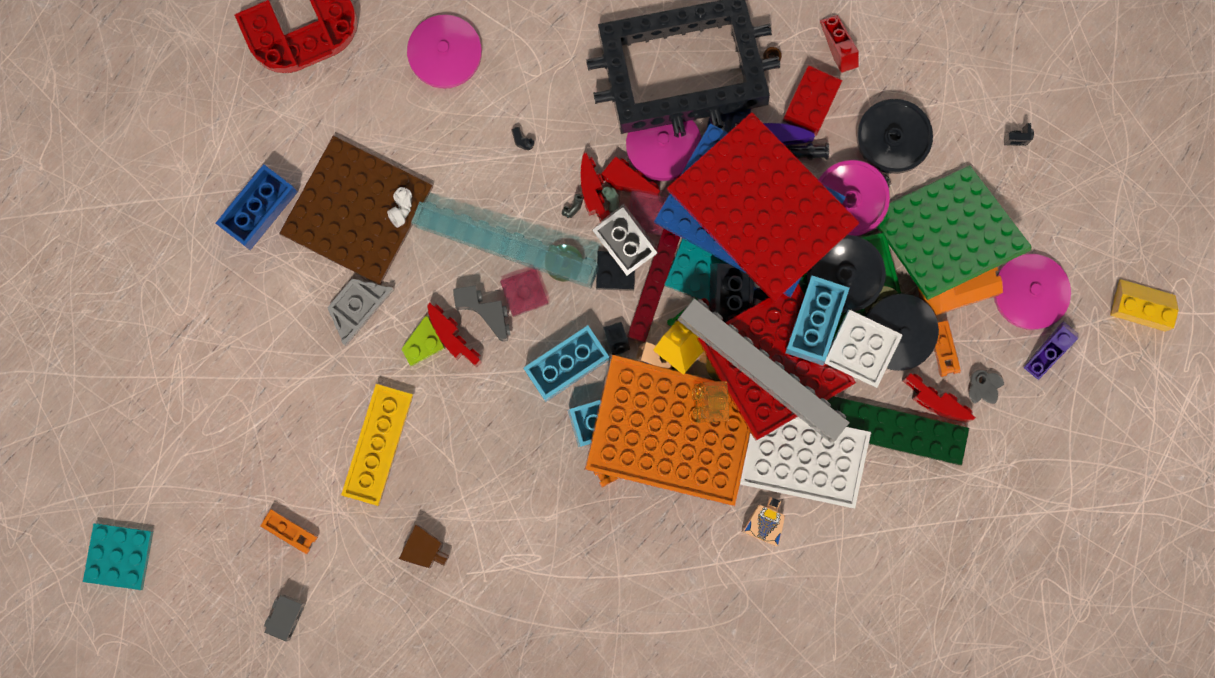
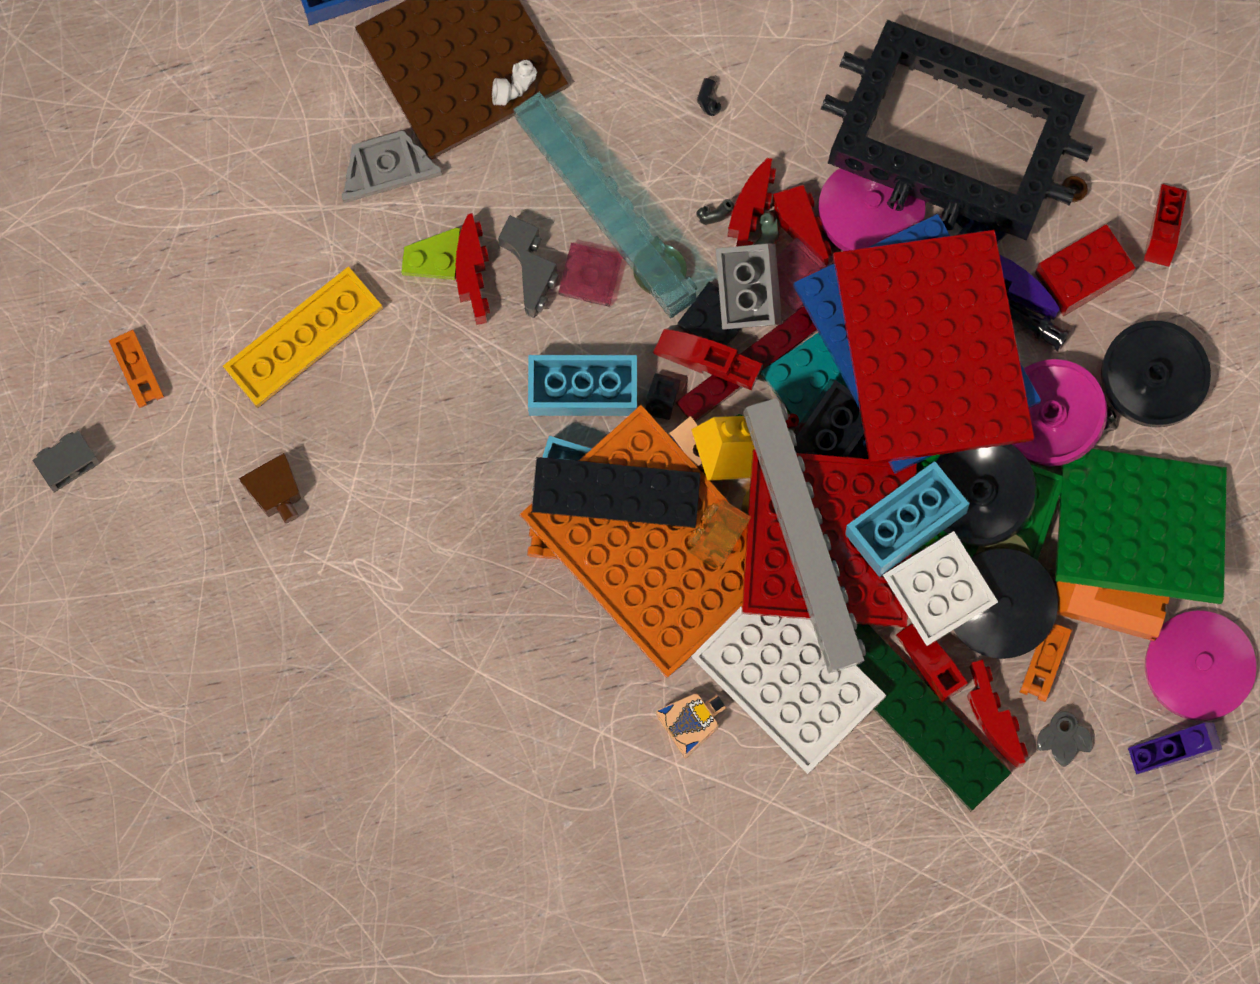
camera: 35 degrees right, 5 degrees down
none -> black plate [531,457,700,528]
none -> red slope [653,329,763,391]
none -> red slope [896,624,968,703]

